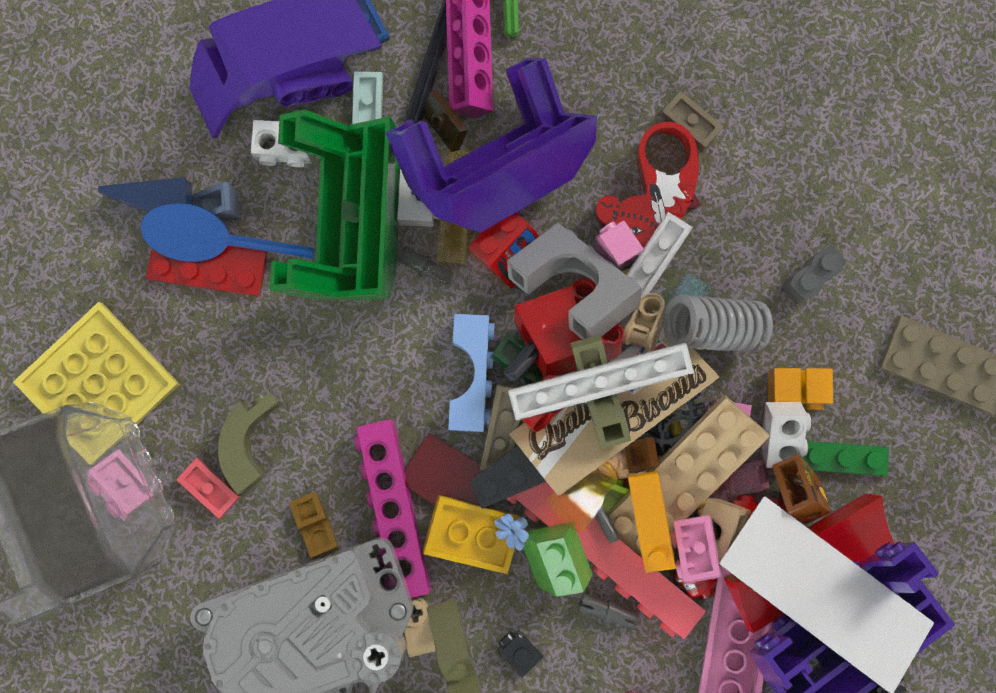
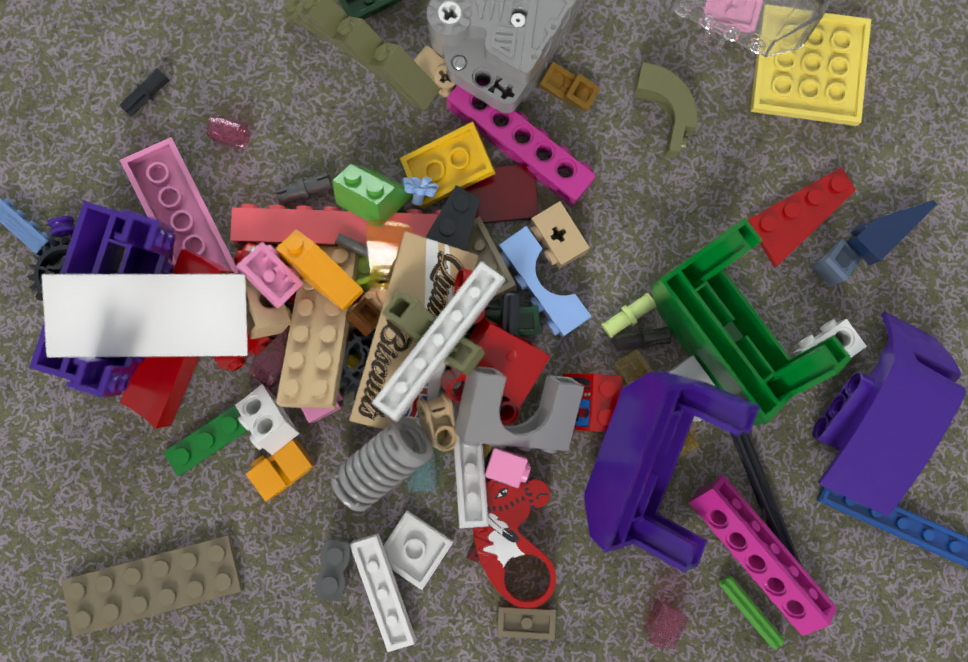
camera: 140 degrees right, 0 degrees up
blue piece [141,203,314,262] -> none
coral plate [176,458,241,519] -> none
light aqua plate [352,72,383,124] -> none
dark brown plate [422,90,468,152] -> none
black bracket [498,630,544,678] -> none
dark orange torso [772,453,831,524] -> none
none -> white plate [349,533,416,652]
none -> white tile [383,510,454,590]
none -> tan brick [529,201,590,269]
none -> yellowish green pin [601,293,656,338]
none -> clear pink brick [643,599,689,650]

